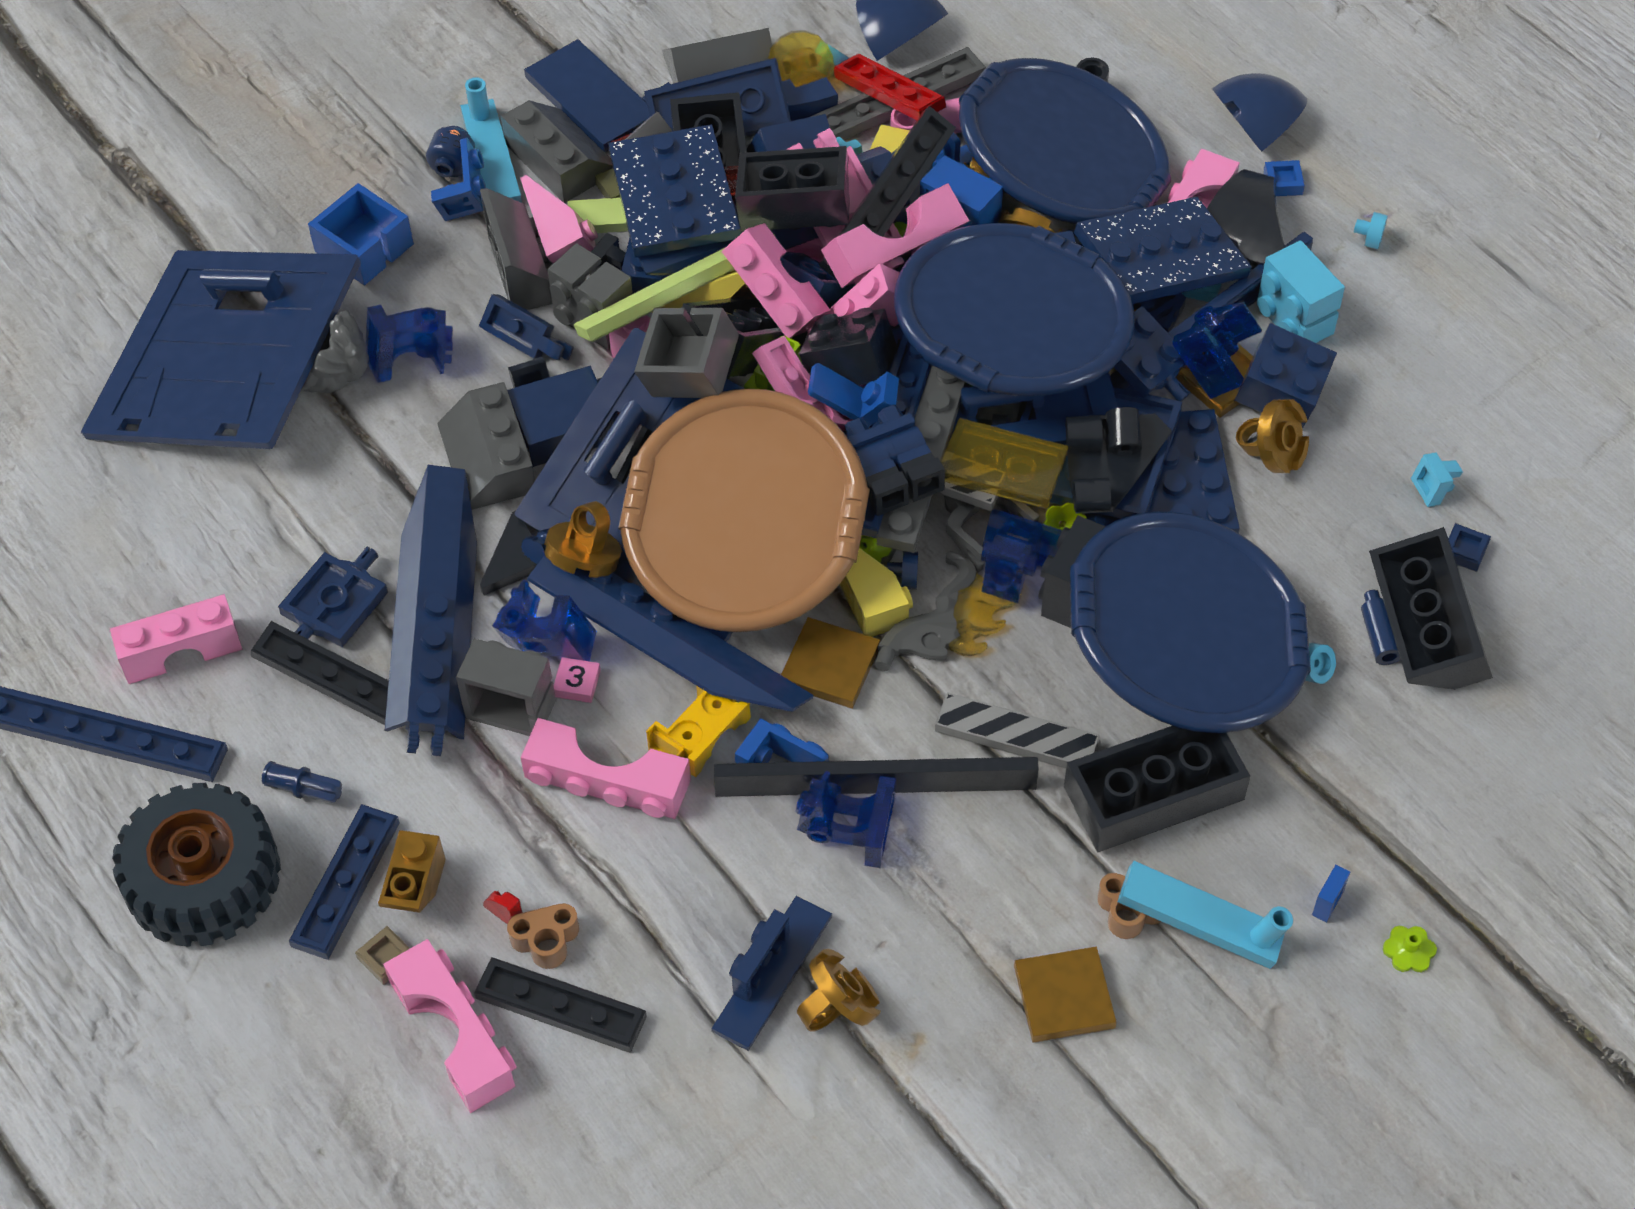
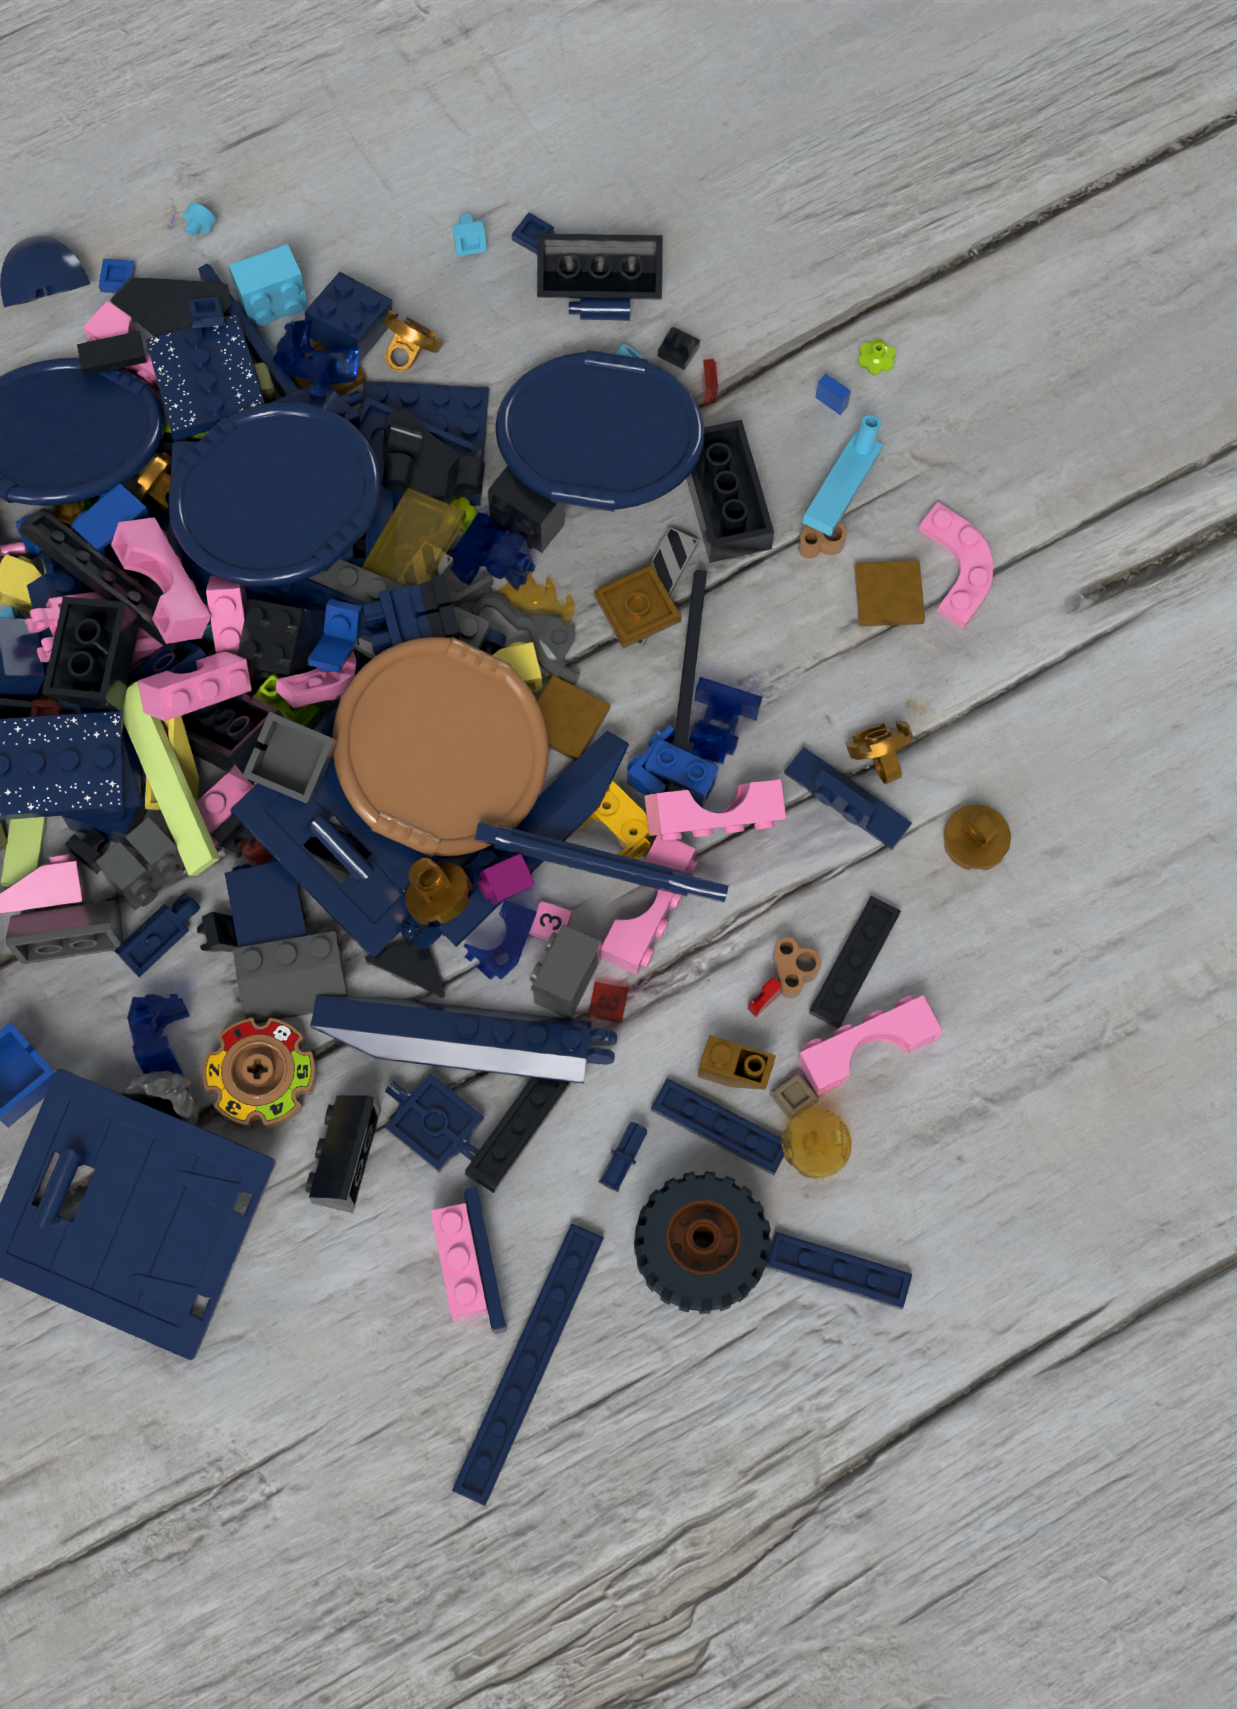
camera: 85 degrees left, 15 degrees up
none -> black tile [77,331,147,376]
none -> dark blue tile [188,296,224,329]
none -> medium nougat piece [203,1018,316,1129]
none -> olive tile [254,363,275,404]
none -> black slope [305,1095,381,1213]
none -> dark blue tile [464,1187,507,1334]
none -> dark blue piece [474,823,729,903]
none -> magenta brick [478,853,535,906]
none -> clear red tile [588,982,628,1023]
none -> pearl gold tile [594,564,682,649]
none -> bright pink arch [644,779,786,841]
none -> blue bracket [645,739,719,808]
none -> black tile [657,327,700,370]
none -> clear red tile [702,359,718,403]
none -> dark blue tile [766,1232,912,1310]
none -> clear yellow tile [782,1108,852,1179]
none -> bright pink plate [918,502,993,629]
none -> pearl gold tile [944,804,1011,871]

